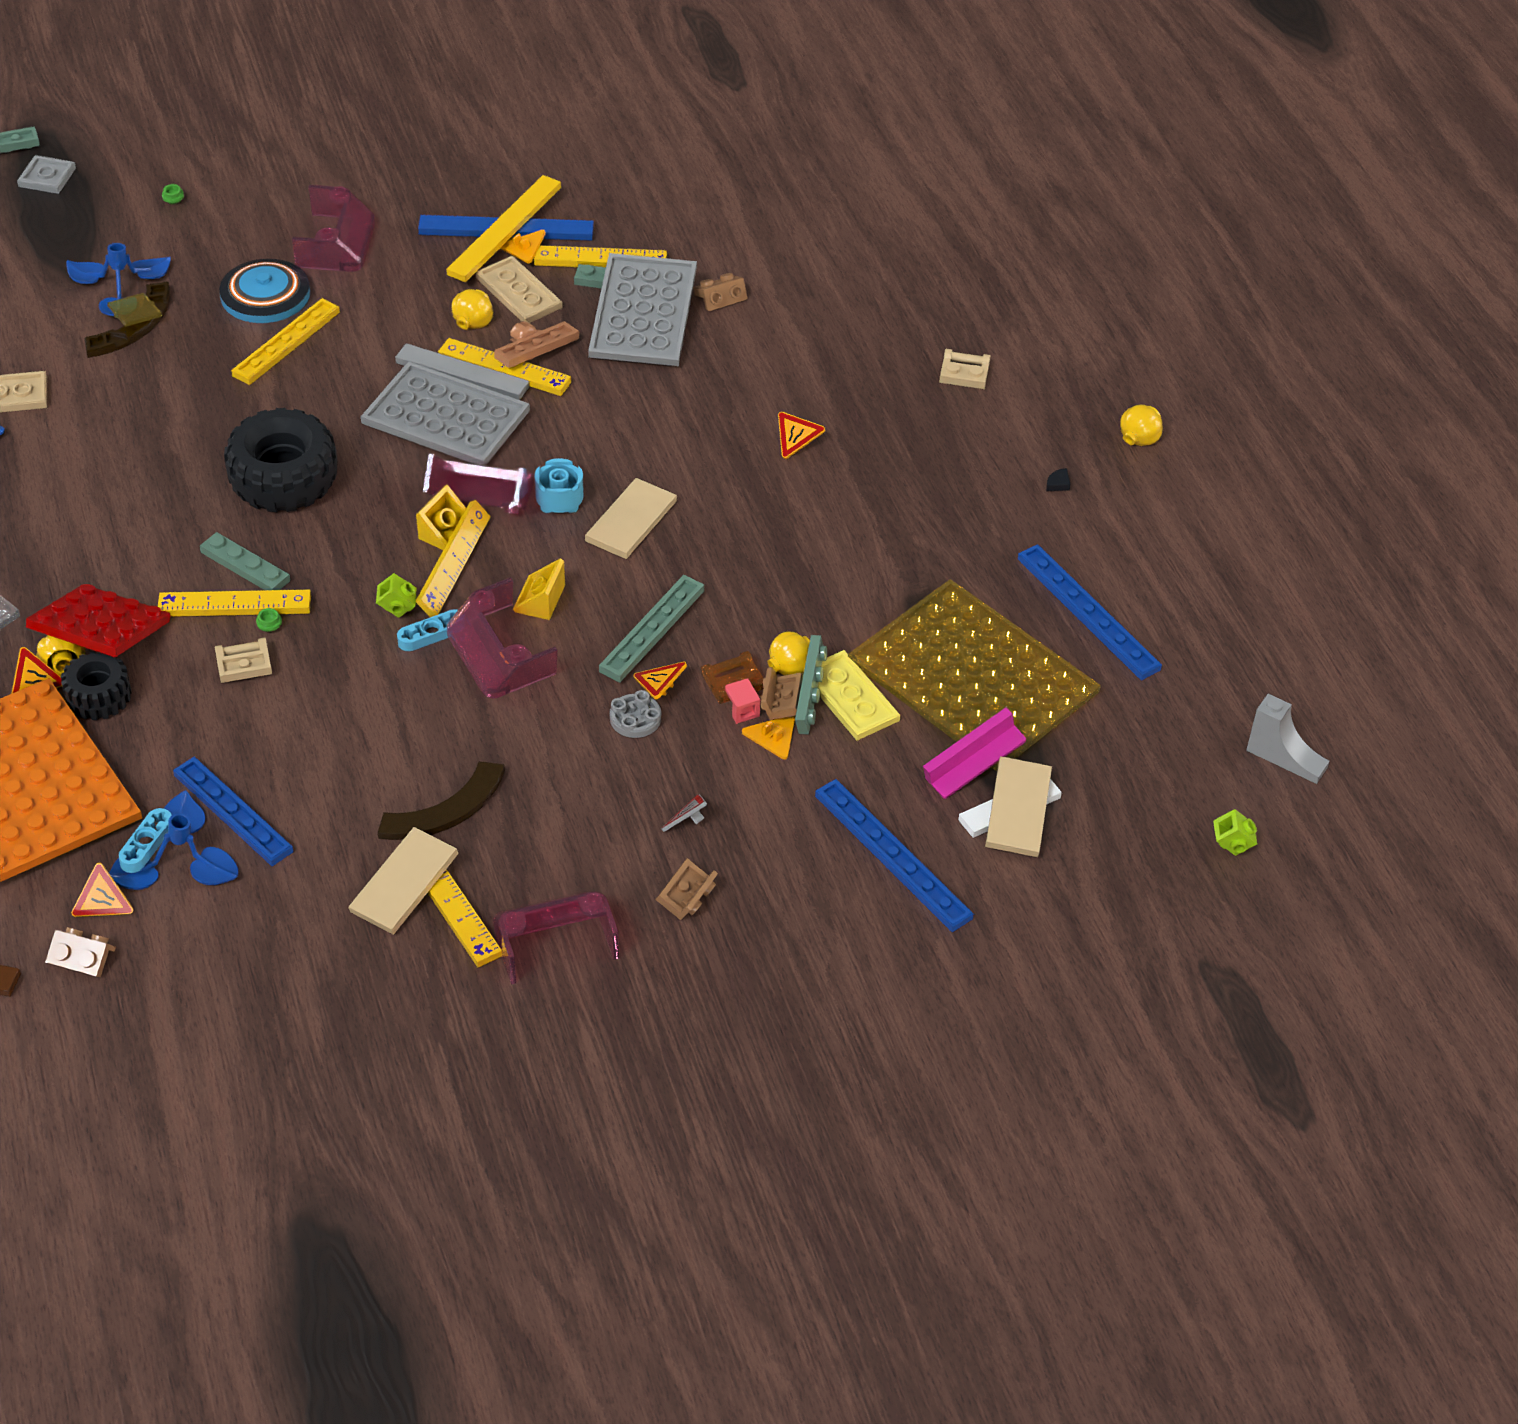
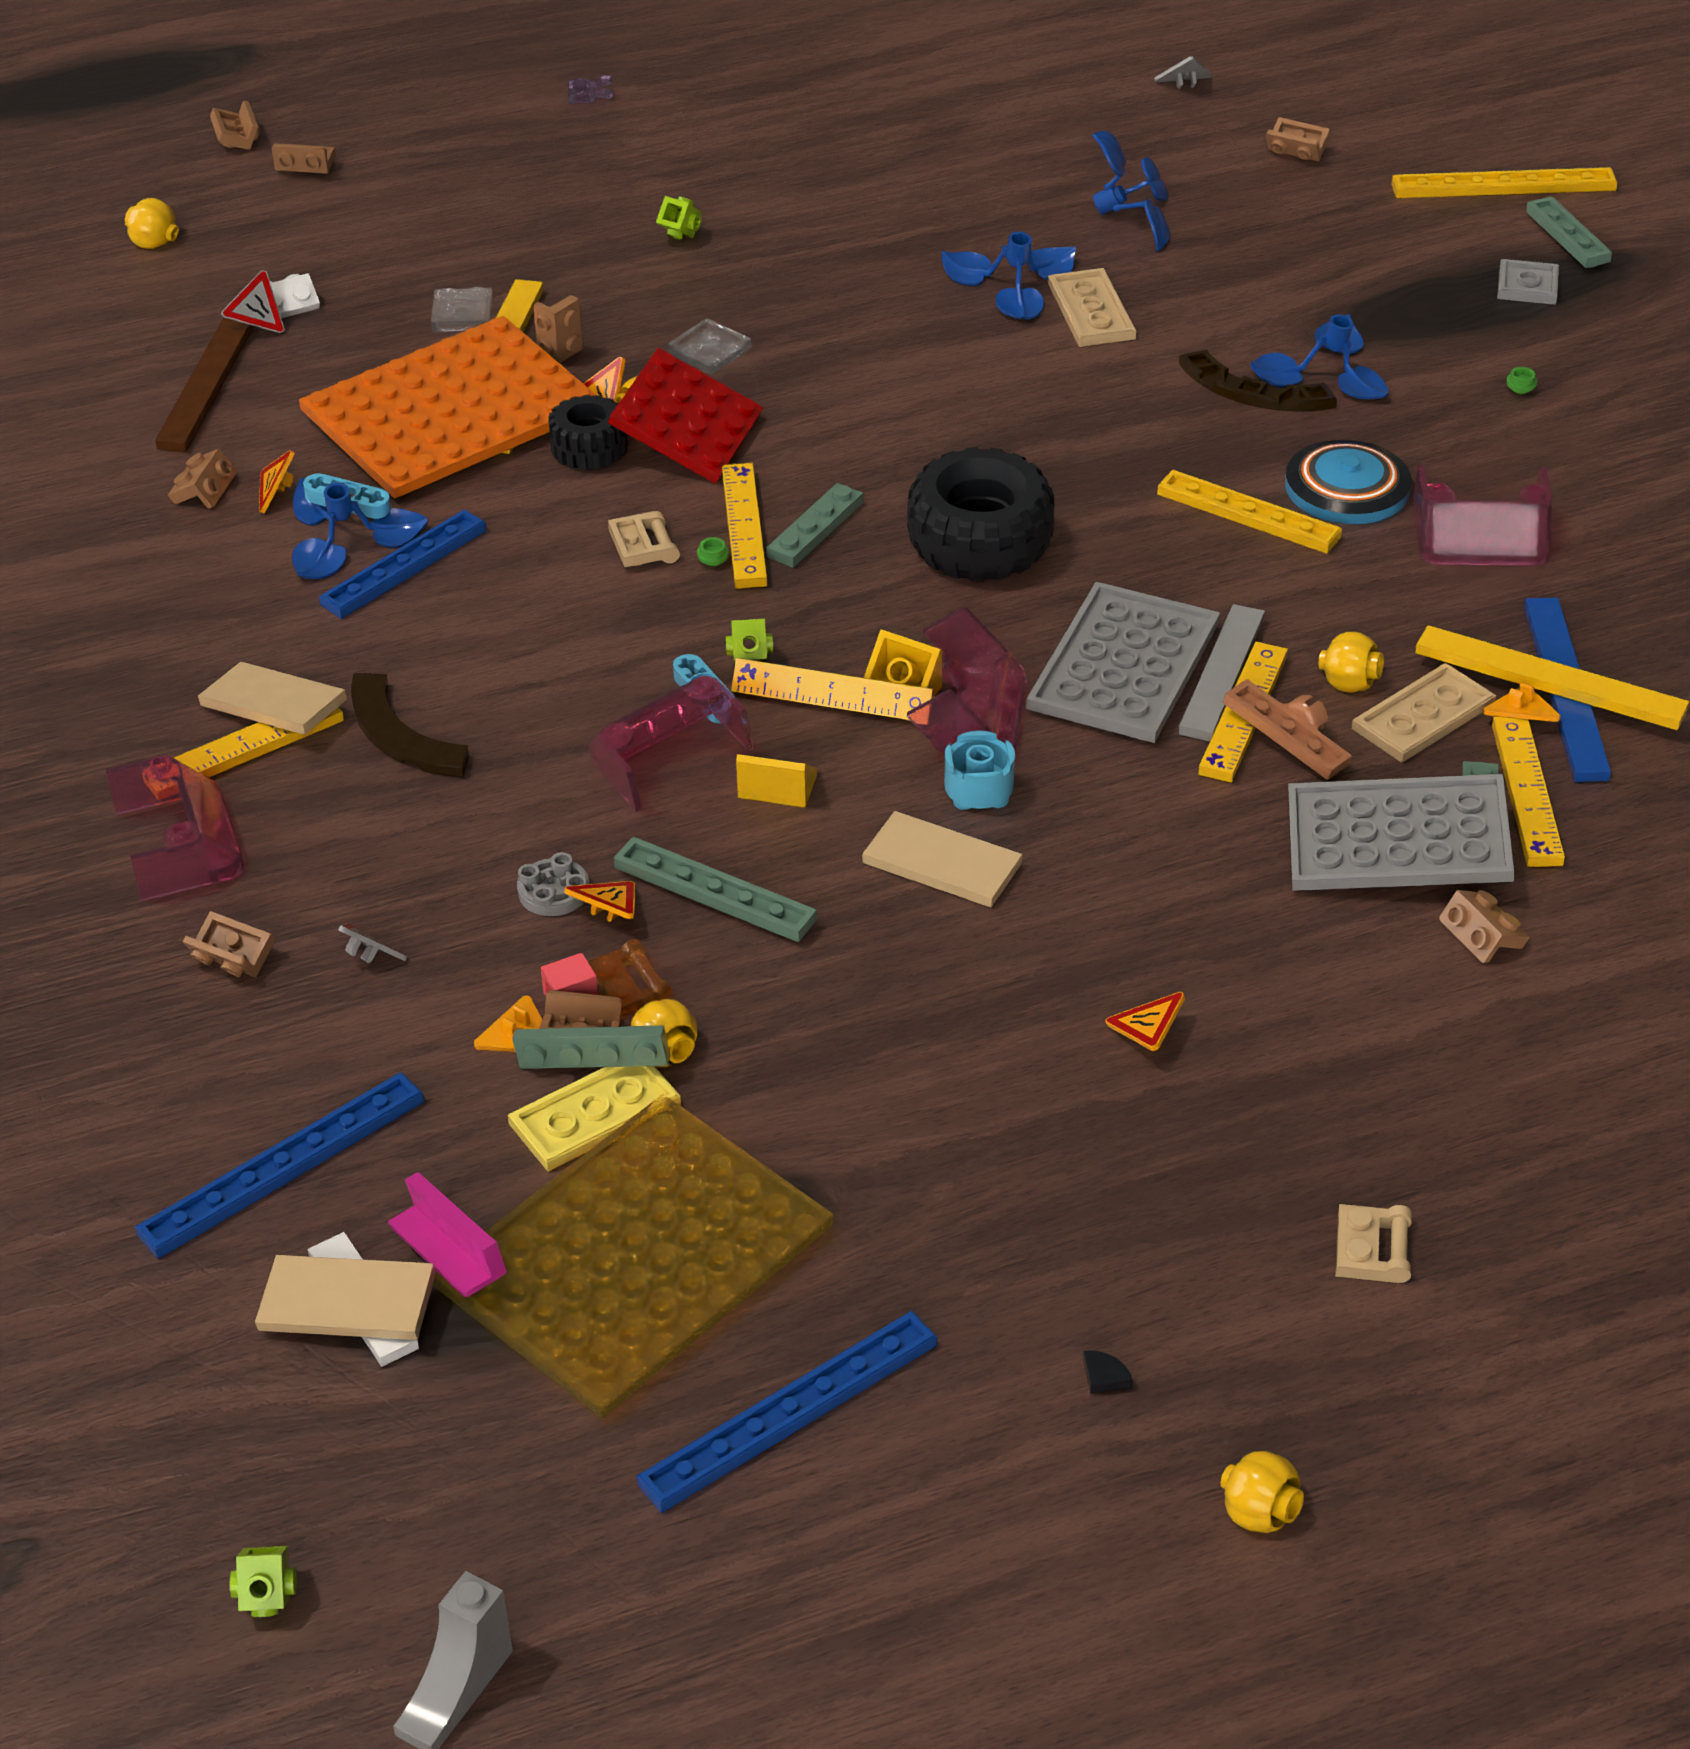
camera: 90 degrees right, 5 degrees down
clear yellow piece [107,293,161,327] -> none

